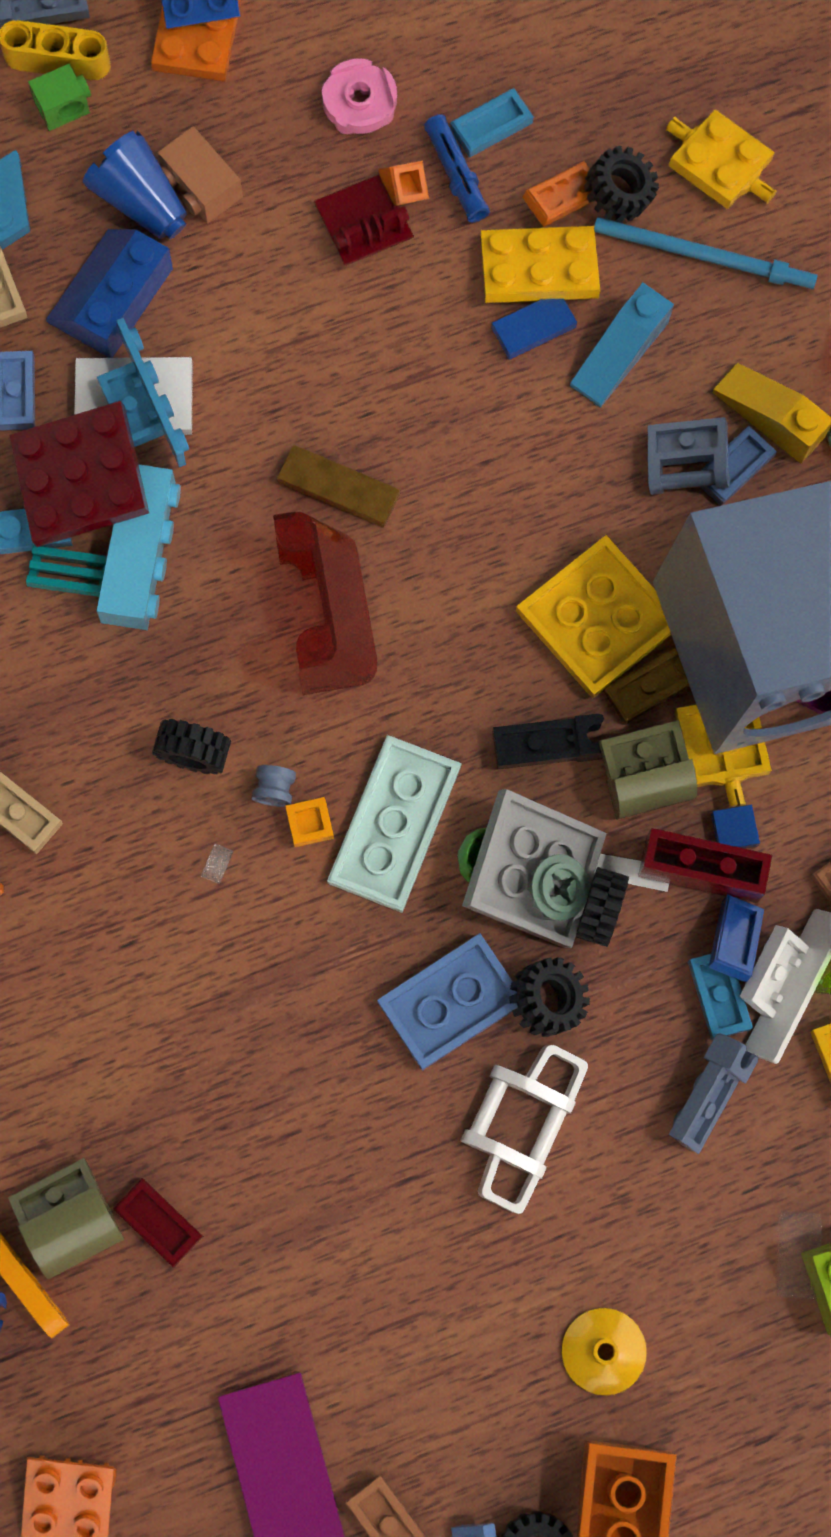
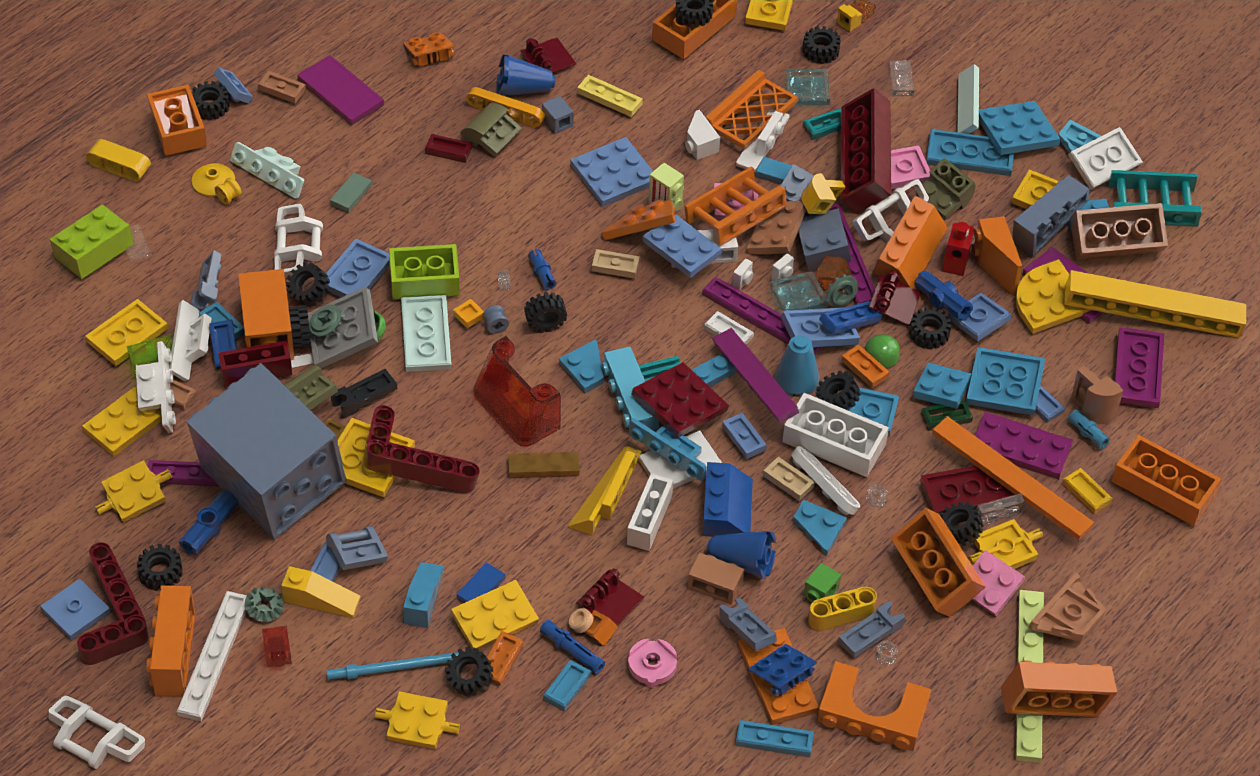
camera: 155 degrees right, 25 degrees down
none -> yellow beam [86,139,151,182]
none -> yellow wheel [214,177,242,205]
none -> light aqua bracket [230,142,304,199]
none -> orange brick [238,269,294,360]
none -> sand green tile [330,172,372,213]
none -> dark red beam [362,405,480,493]
none -> lime brick [389,244,460,300]
none -> blue pin [528,249,557,290]
none -> dark azure wing [559,340,604,393]
none -> yellow wedge [568,446,642,535]
none -> light nougat tile [568,608,593,633]
none -> white brick [627,473,673,551]
none -> sand blue plate [719,598,777,651]

